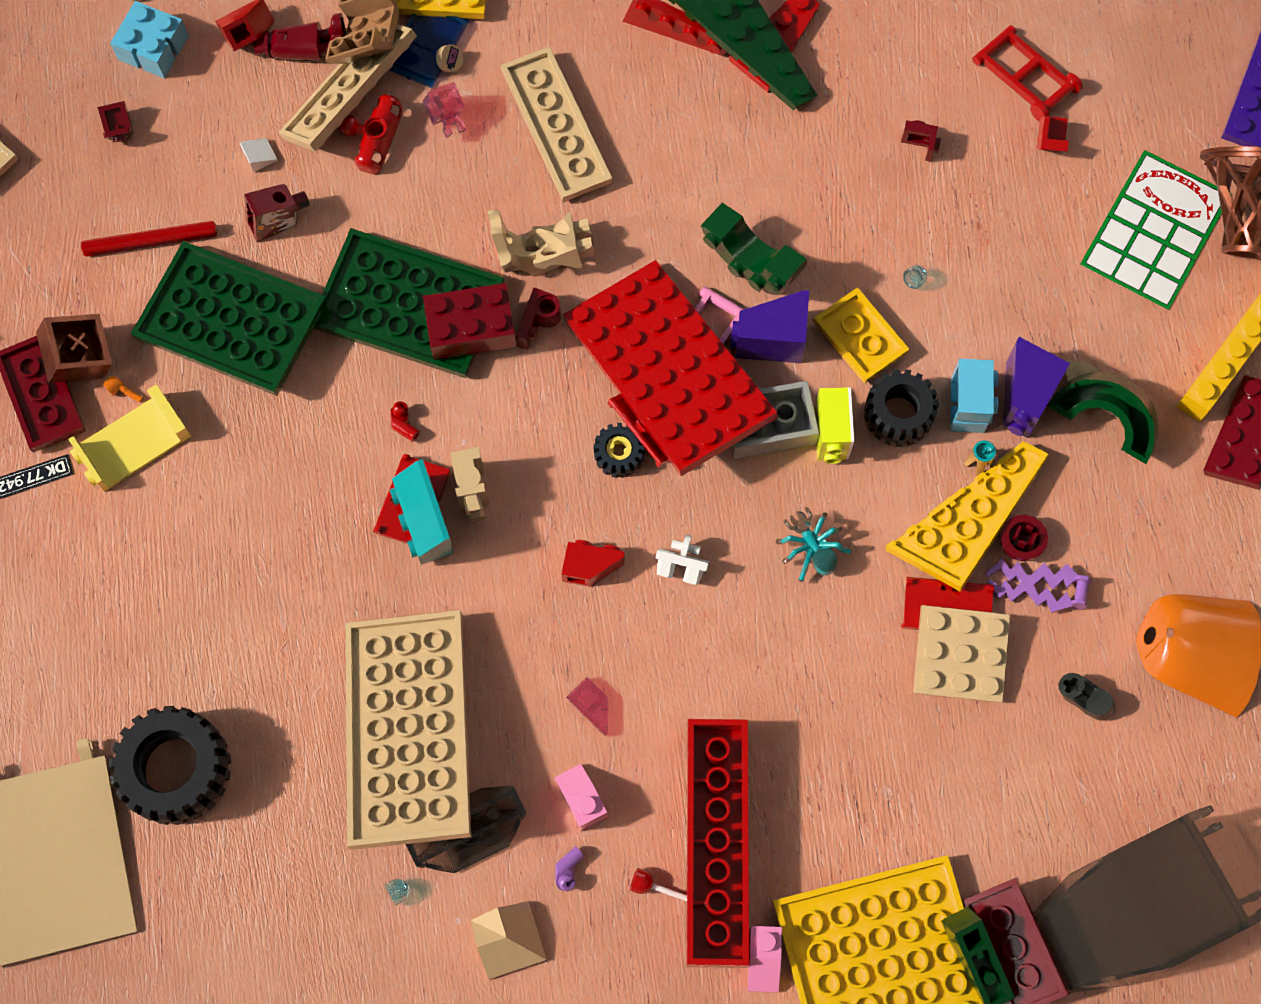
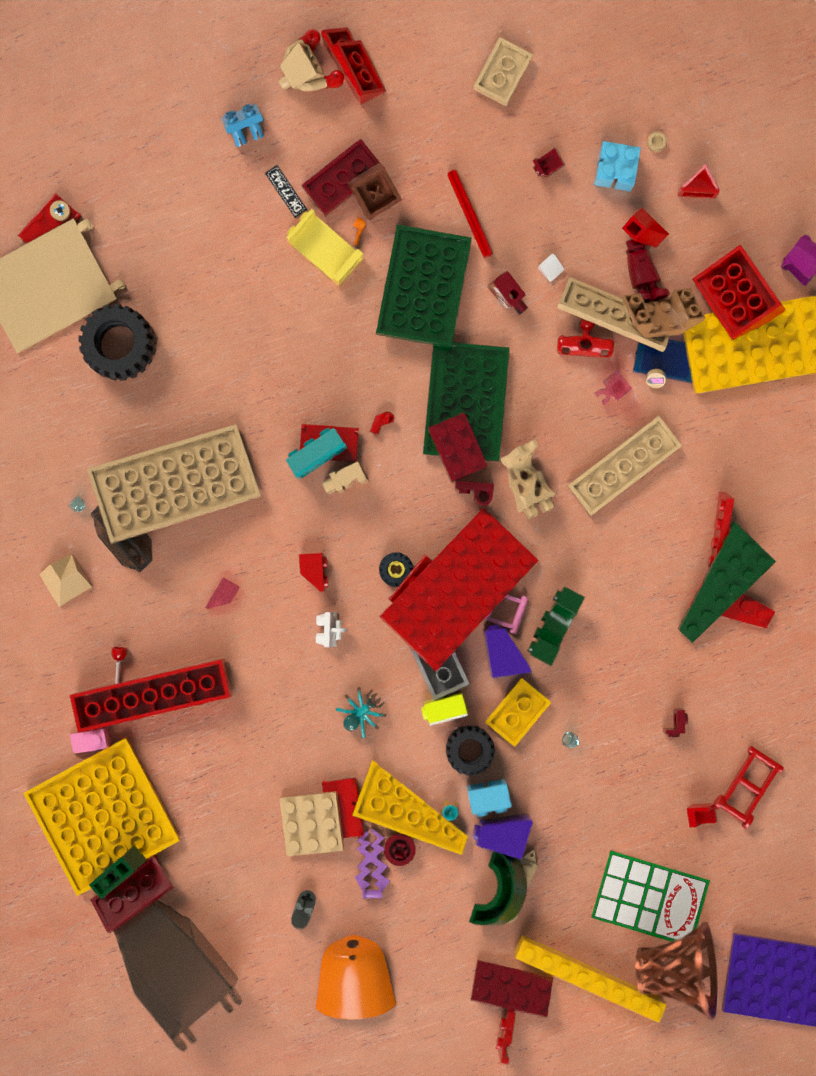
camera: 75 degrees right, 15 degrees up
bright pink slope [555,764,608,831] -> none
medium lavender arm [555,846,585,892] -> none

